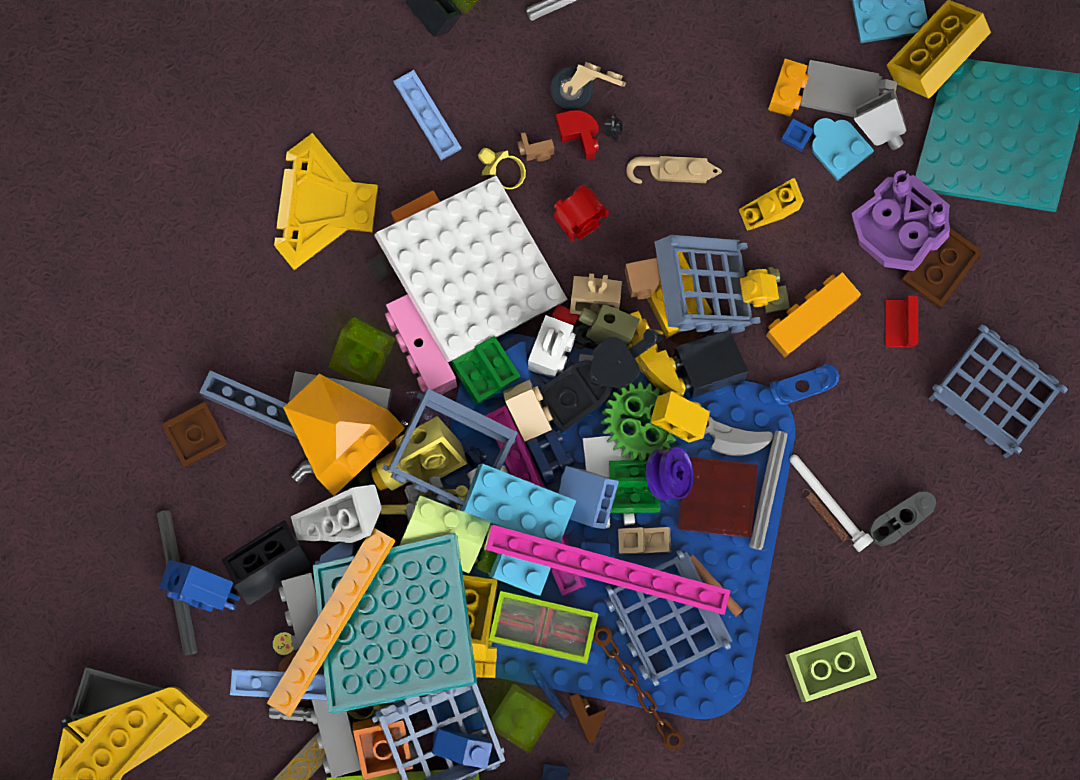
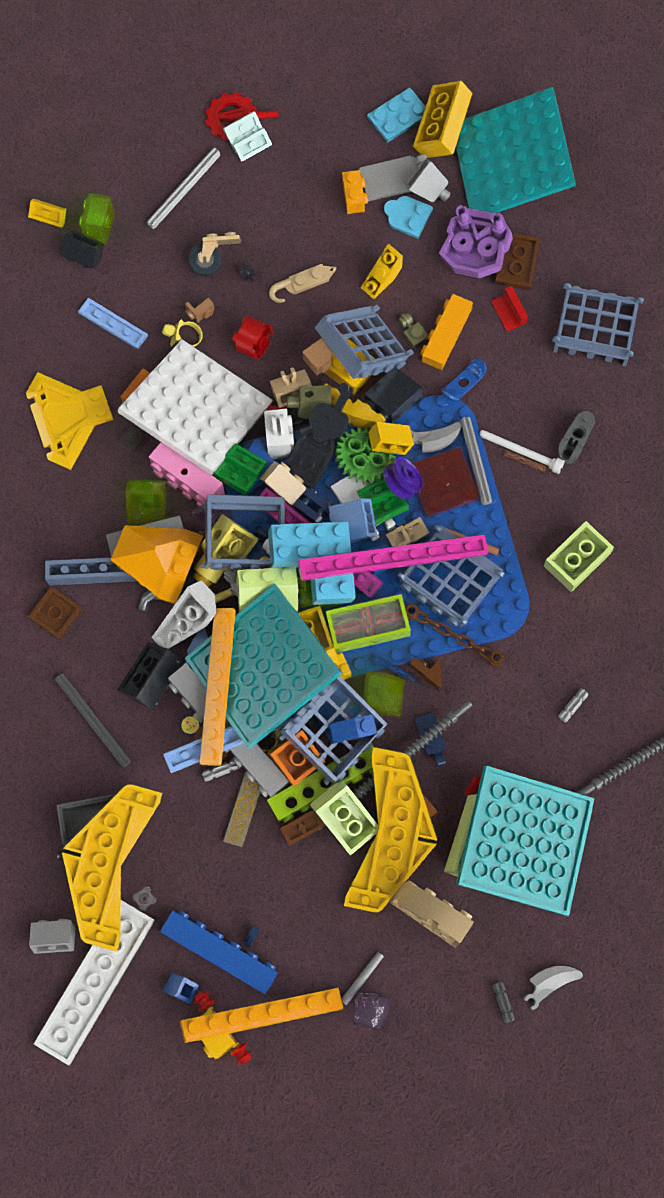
camera: 20 degrees left, 5 degrees down
blue brick [159,560,240,612] -> none
red brick [556,110,599,160] -> none
yellow brick [740,269,779,307] -> none
blue plate [781,119,814,152] -> none

